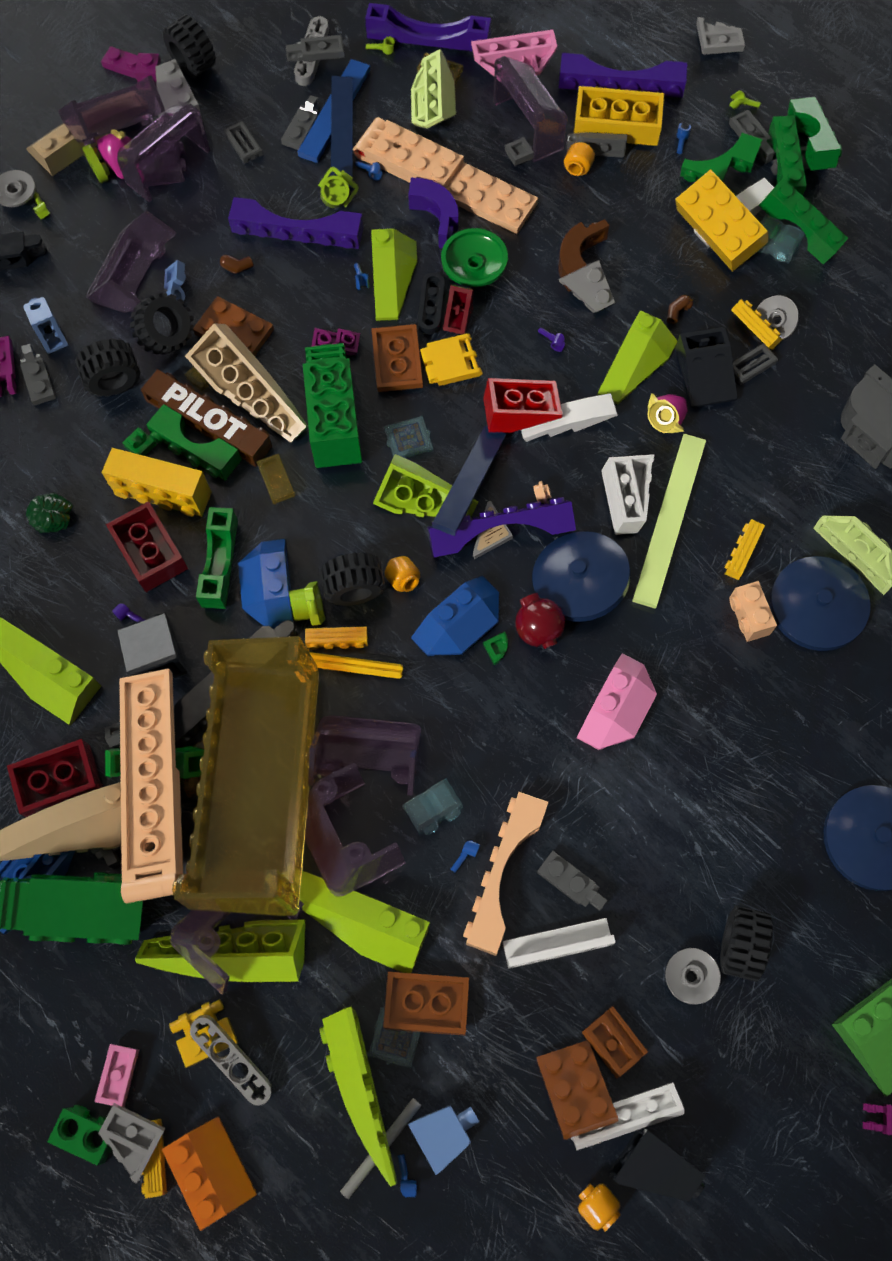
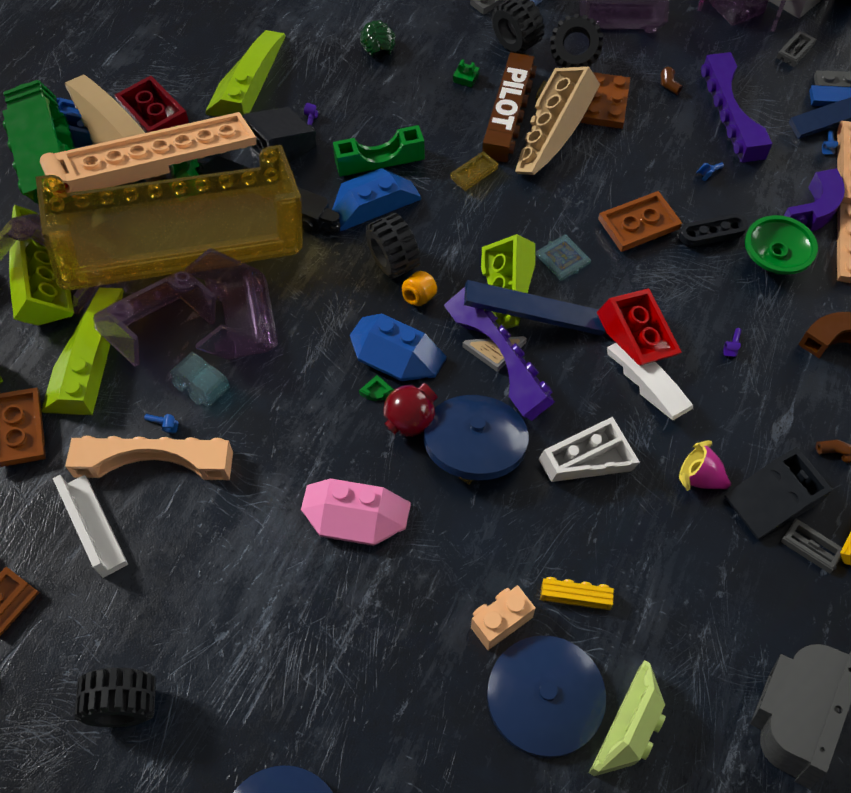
camera: 70 degrees right, 10 degrees down
yellow brick [101,448,212,517] -> none
dark red brick [106,501,188,592] -> none
green arch [146,404,242,481] -> none
medium blue plate [164,260,186,301] -> none
lime piece [289,581,326,626] -> none
green piece [303,343,362,468] -> none
yellow axle [303,649,403,679] -> none
yellow piece [305,627,368,650] -> none
magenta slope [311,328,360,356] -> none
lime piece [318,167,359,208] -> none
lime wedge [371,229,417,321] -> none
yellow plate [420,334,482,386] -> none
dark red slope [443,285,473,335] -> none
light nougat plate [533,481,552,504] -> none
dark grey hinge [537,850,608,911] -> none
light grey wing [559,260,615,312] -> none
lime wedge [597,310,678,404] -> none
yellowish green tile [632,434,706,609] -> none
light grey dish [665,948,720,1004] -> none

